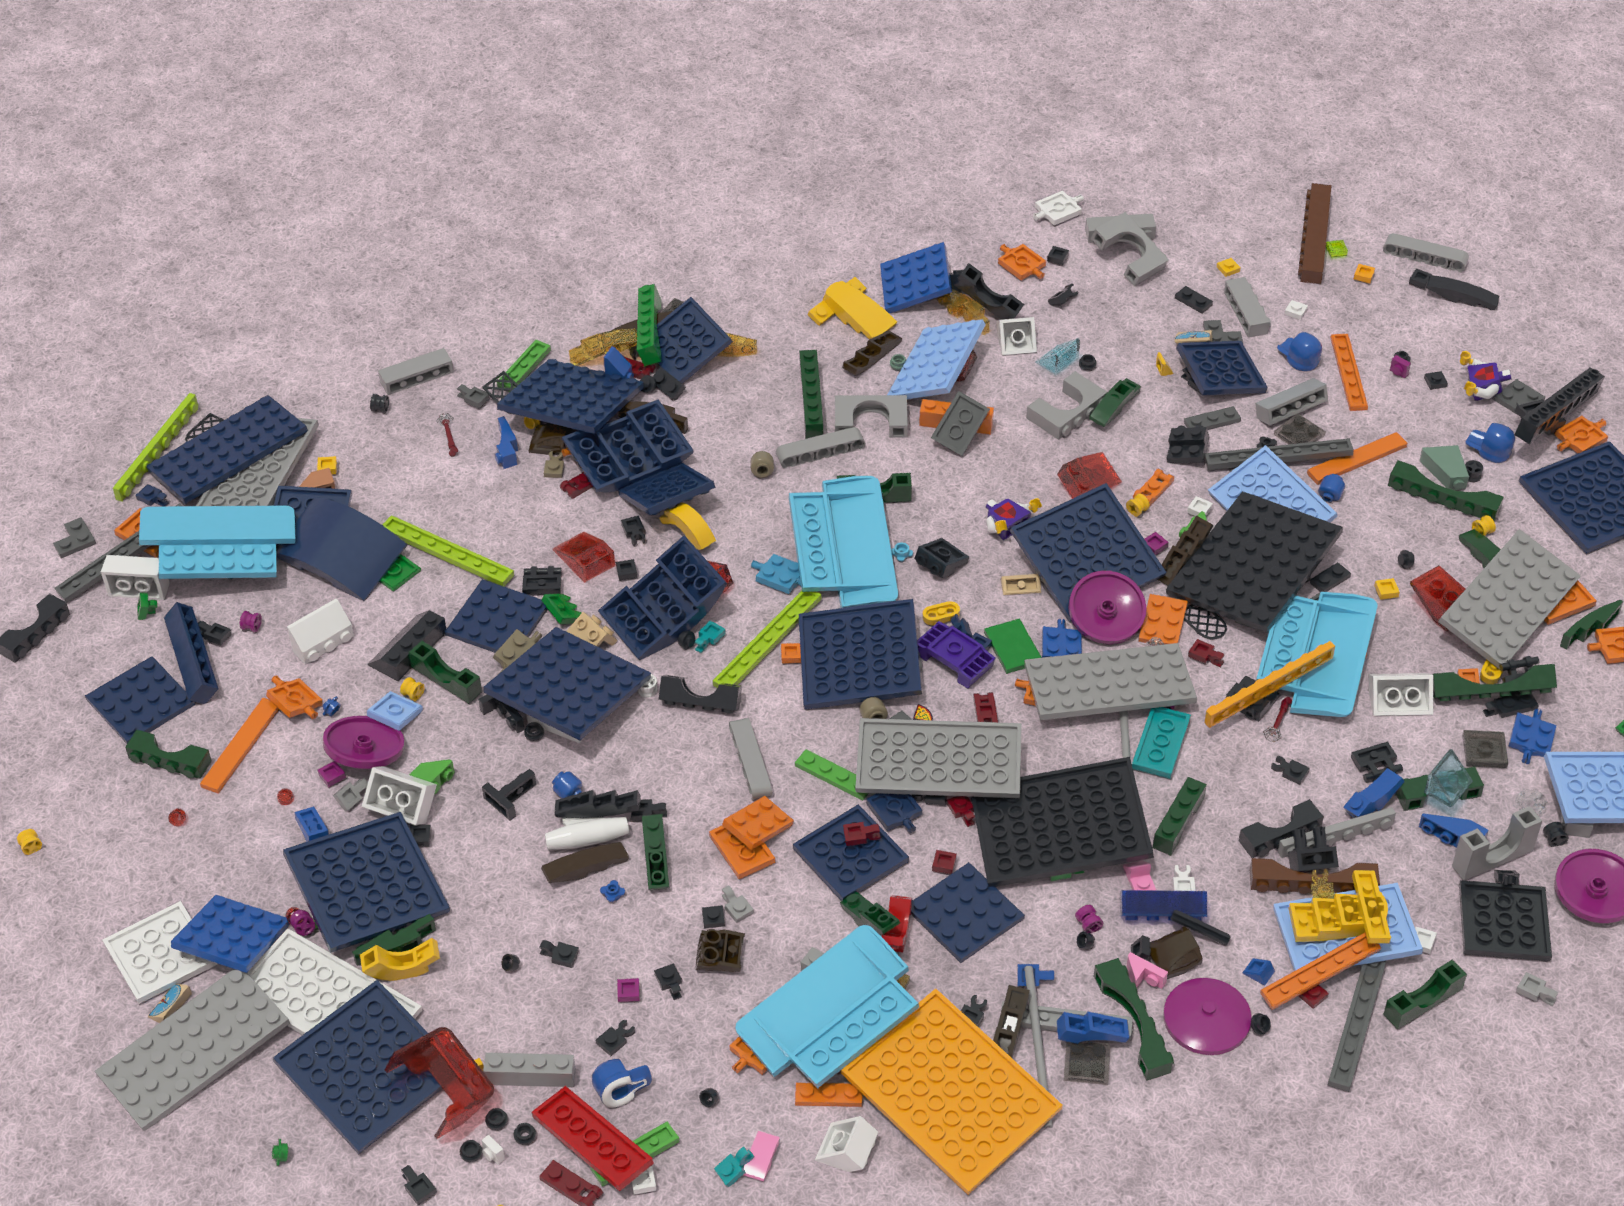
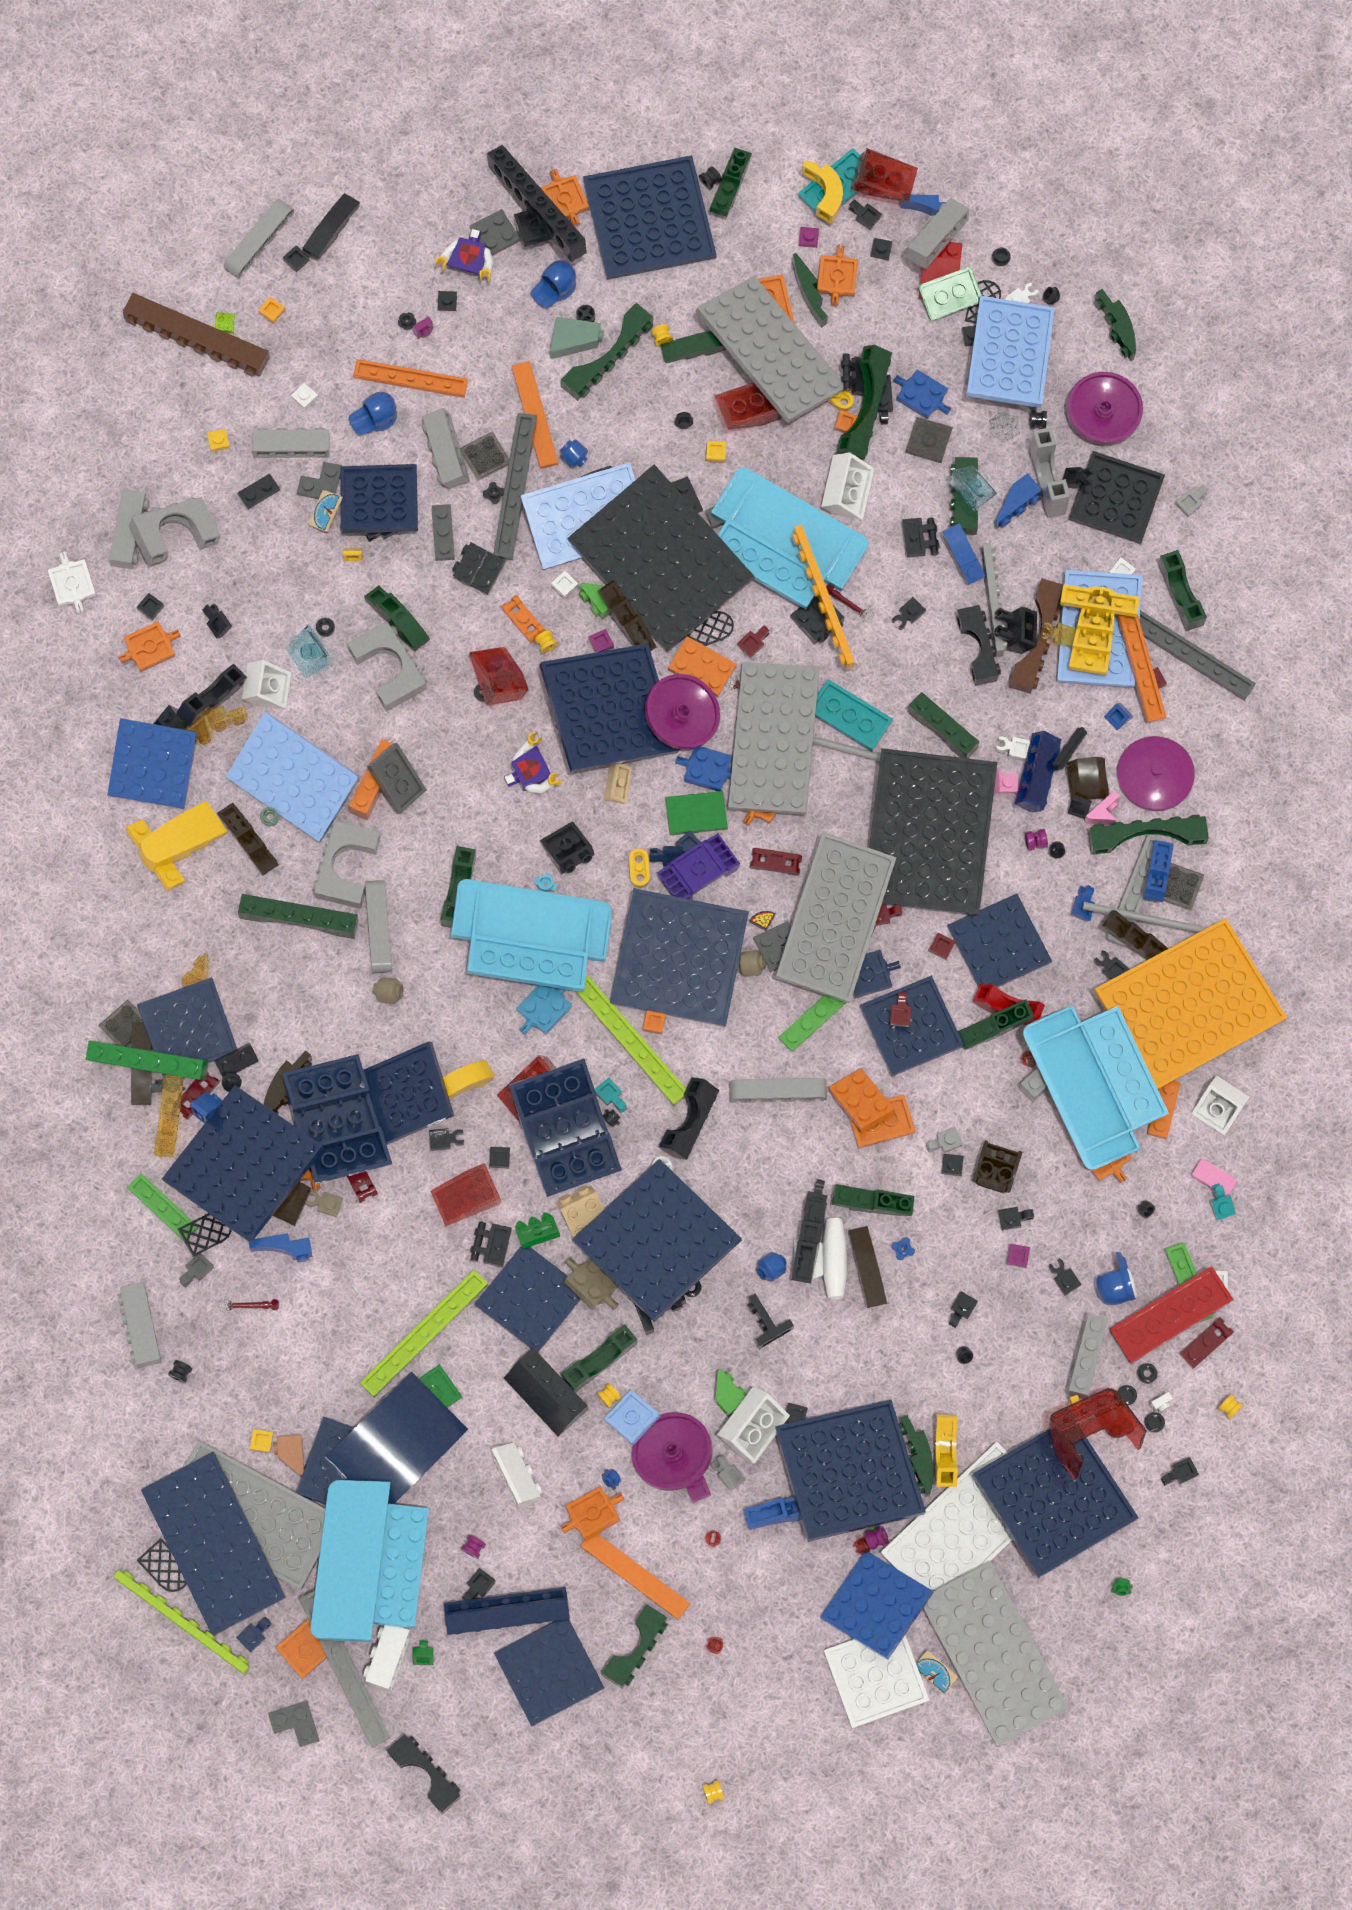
camera: 80 degrees left, 25 degrees up
black plate [1251,1013,1271,1035] -> none

